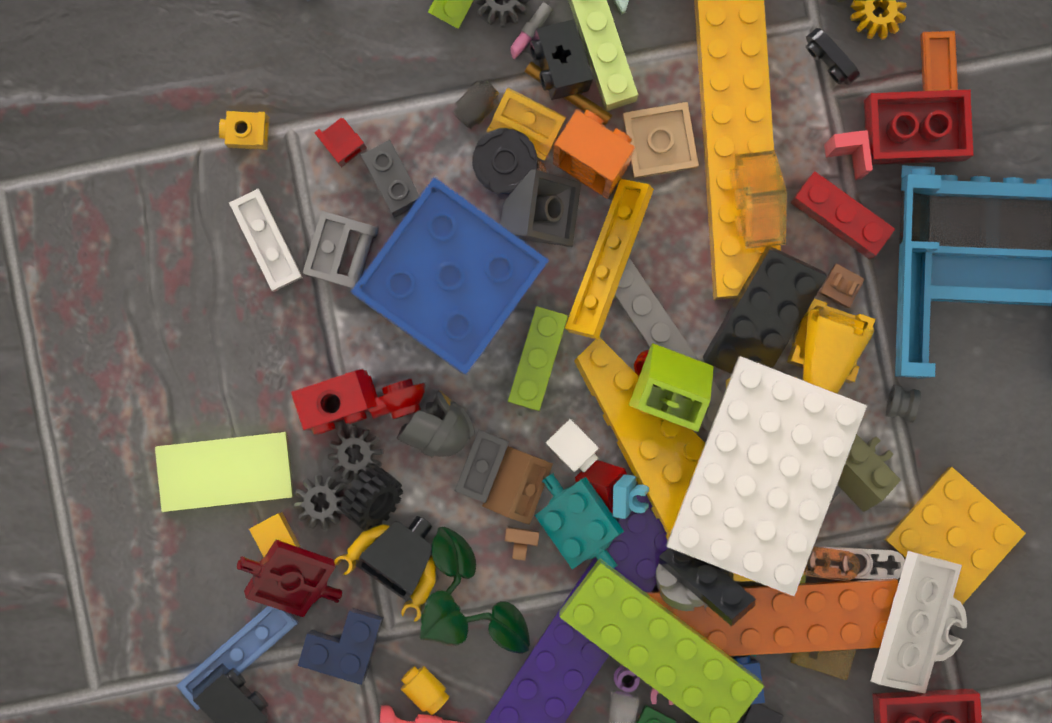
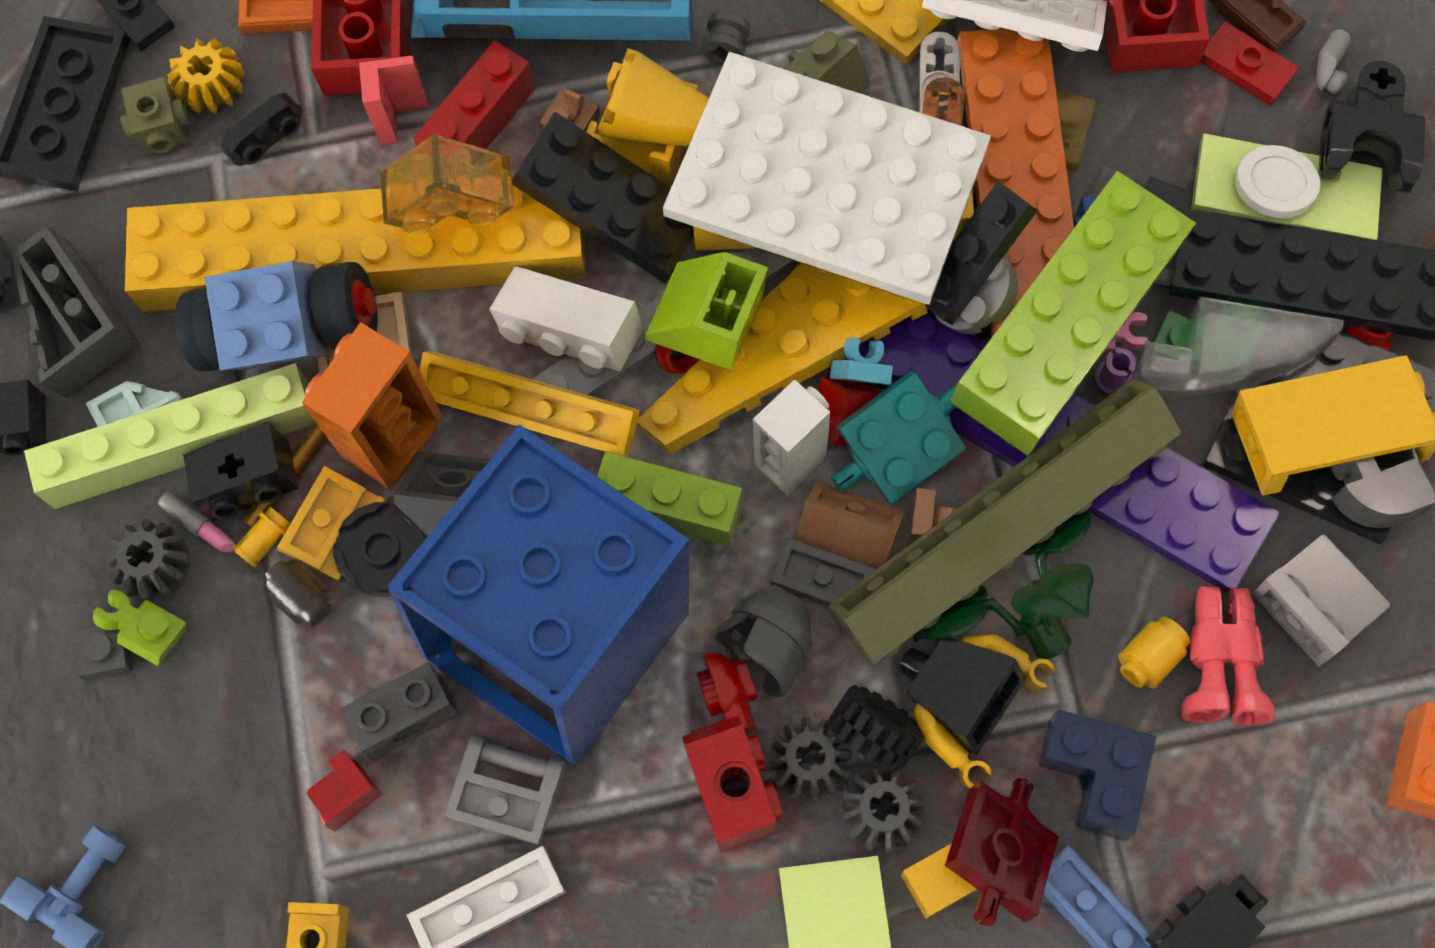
camera: 90 degrees left, 15 degrees down
none -> brick [175,261,378,372]
none -> yellow pin [232,506,291,568]
none -> white brick [489,266,644,371]
none -> olive brick [828,378,1182,664]

